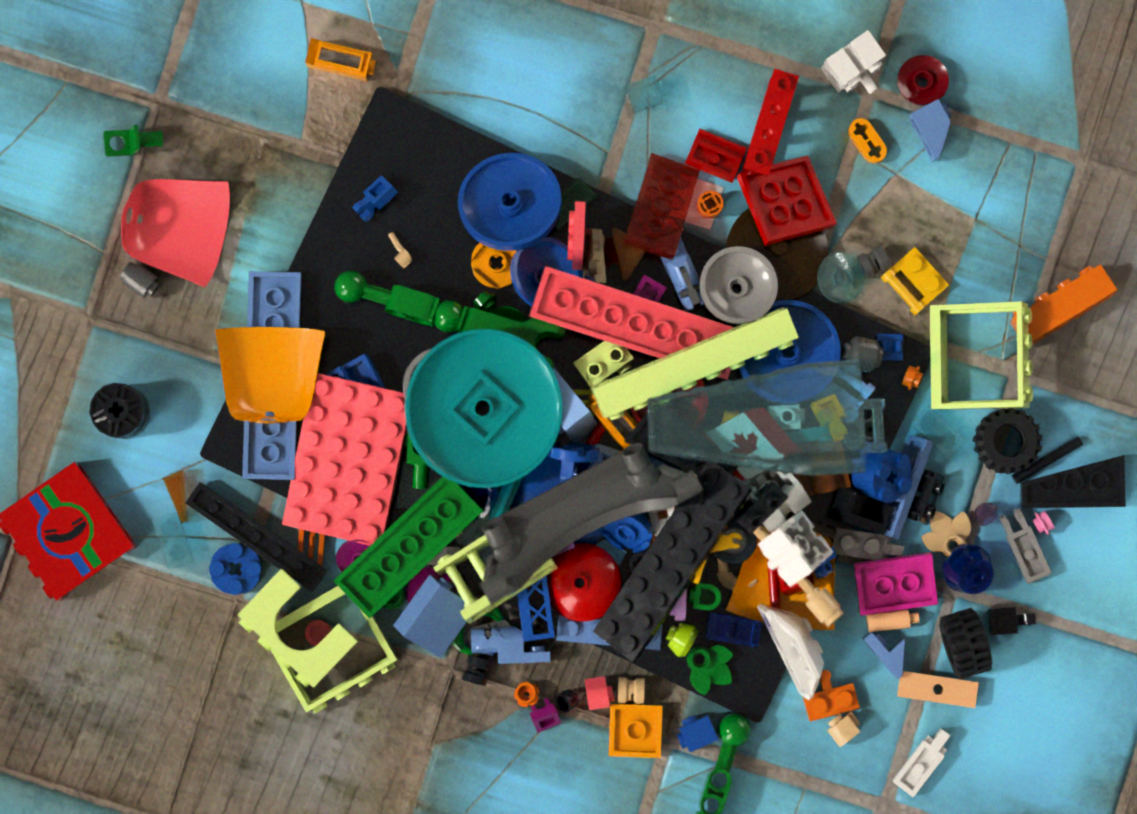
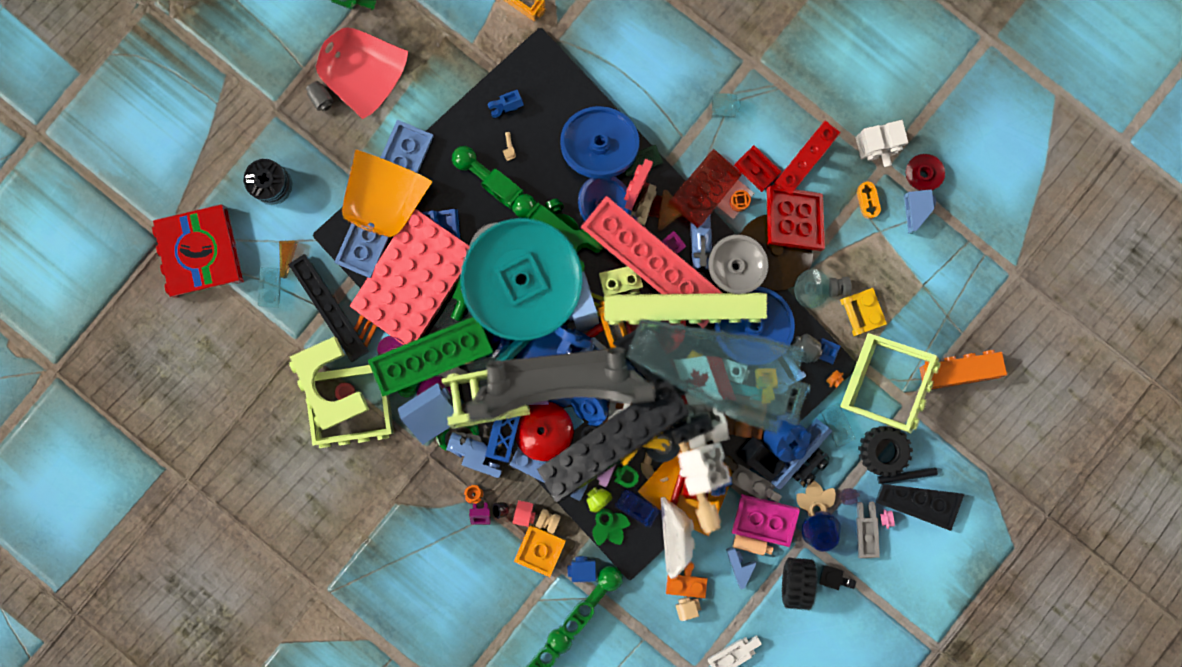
camera: 25 degrees right, 0 degrees up
blue plate [209,543,262,595] -> none
black wheel [461,654,493,686] -> none
light orange plate [471,243,516,289] -> none
light nougat tile [897,671,979,708] -> none

